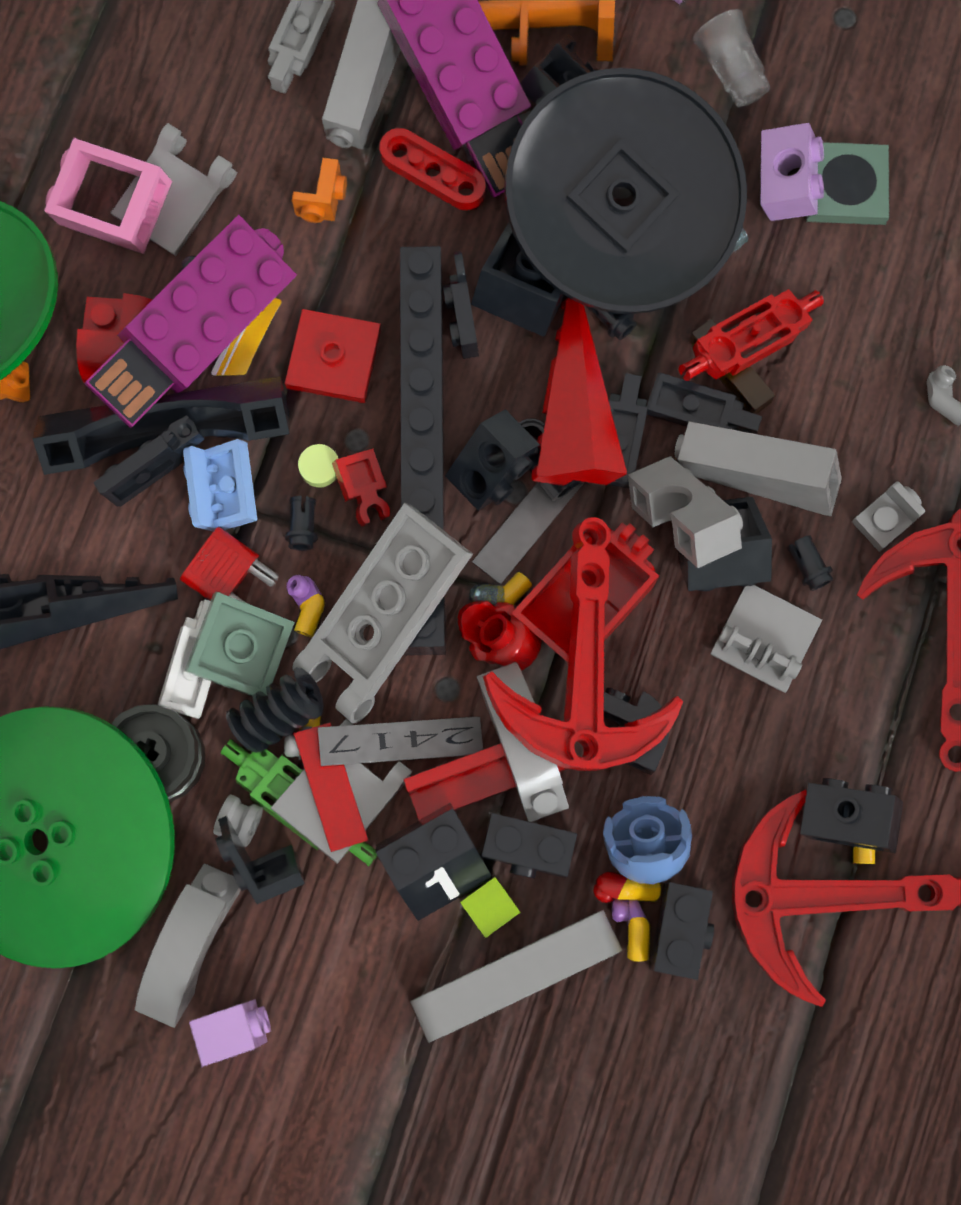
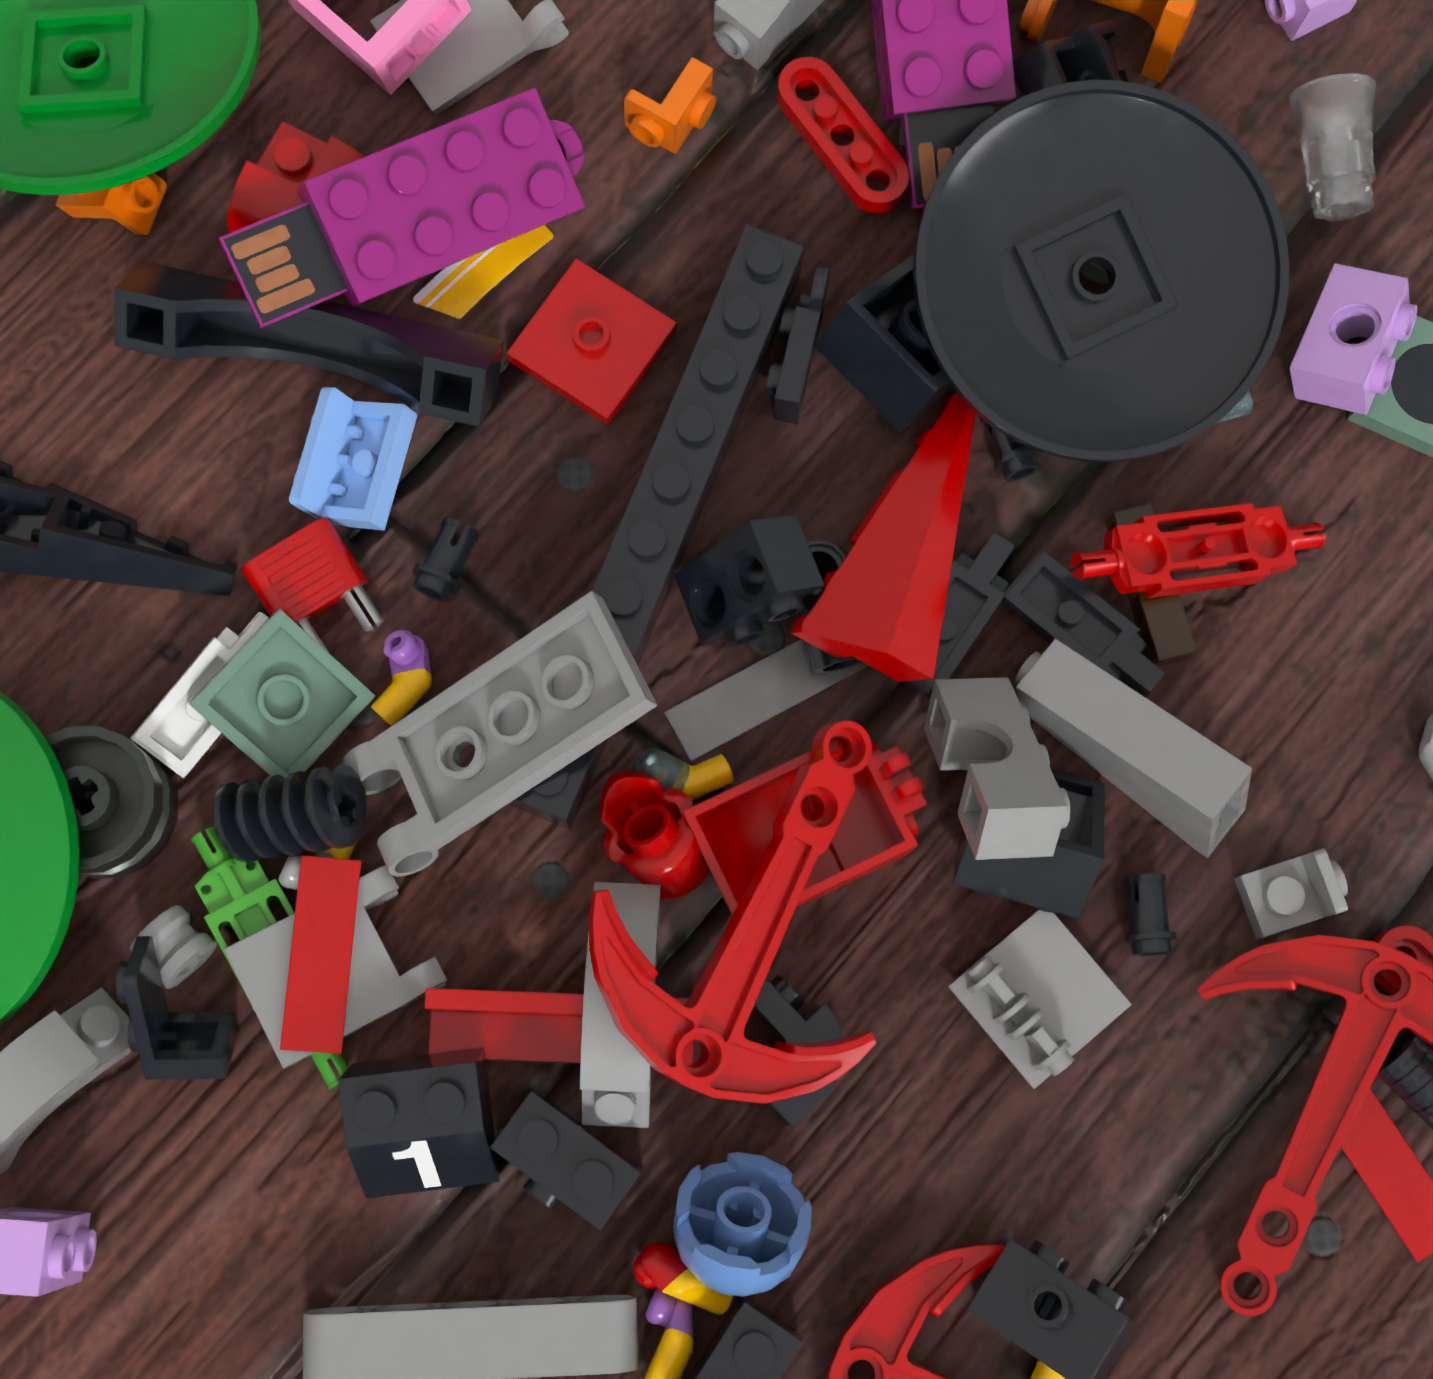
camera: 15 degrees right, 0 degrees up
black hinge [93,416,205,507] -> none
yellowish green tile [298,444,338,487] -> none
flat silver sticker [318,717,483,766] -> none
red plate [332,449,390,527] -> none
lime tile [460,877,520,938] -> none

